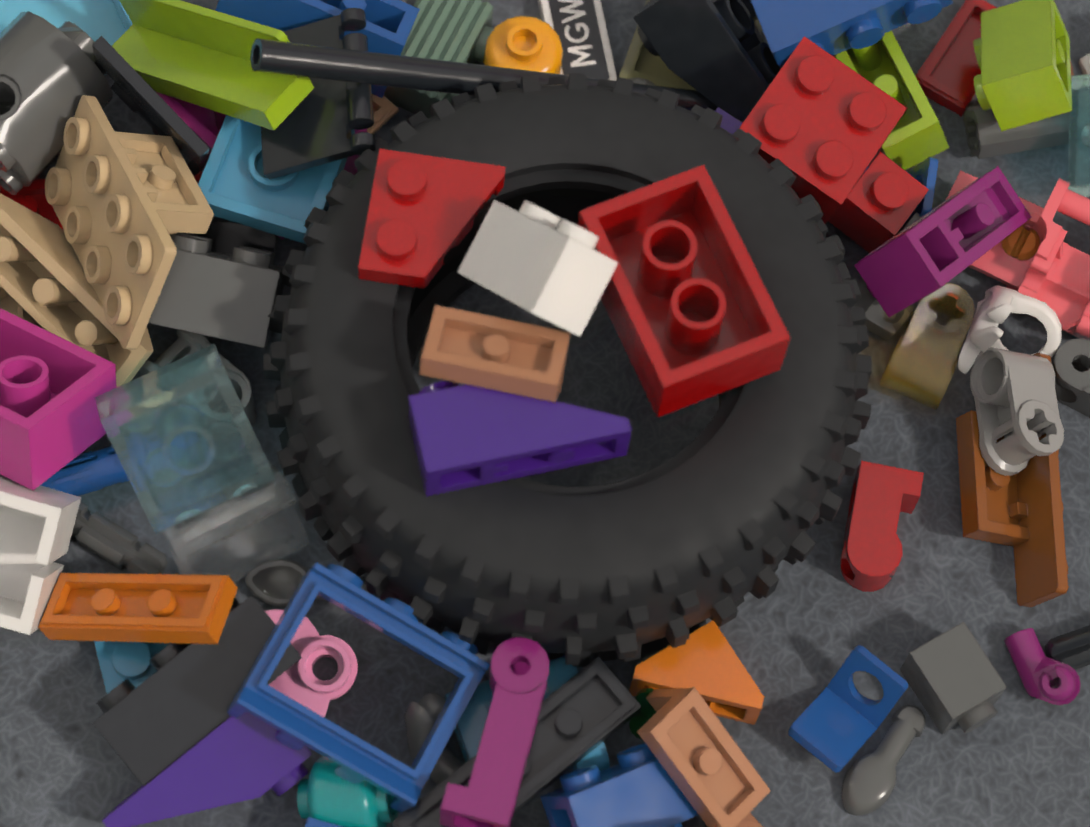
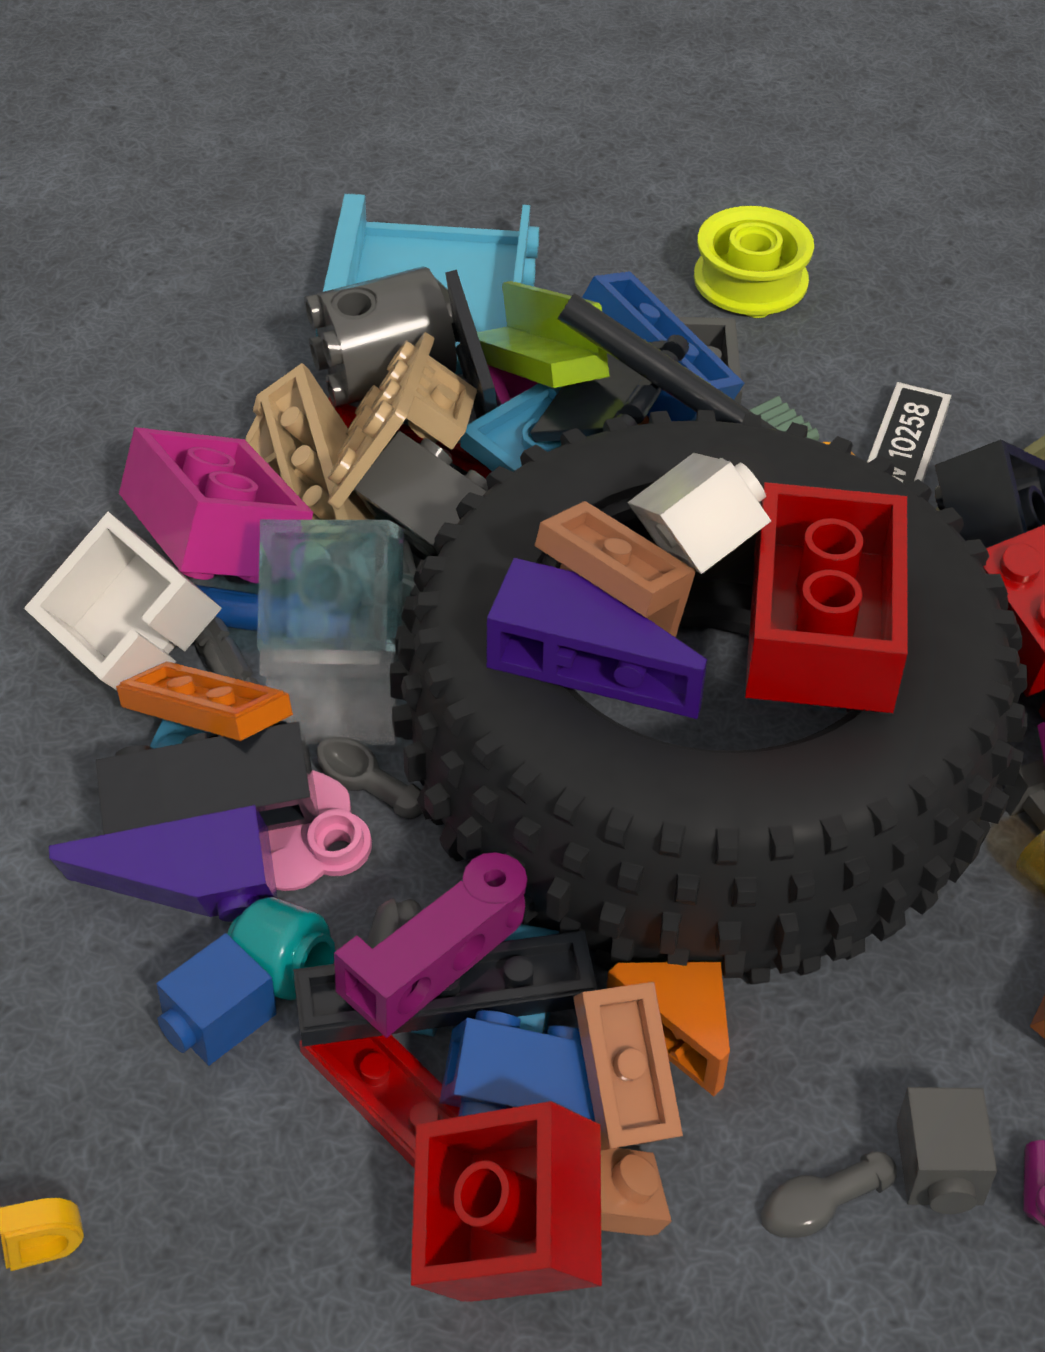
camera: 35 degrees right, 20 degrees down
blue window [226,562,491,813] -> none
red wing [358,149,506,289] -> none
blue bracket [788,645,908,772] -> none
red leg [840,460,924,592] -> none

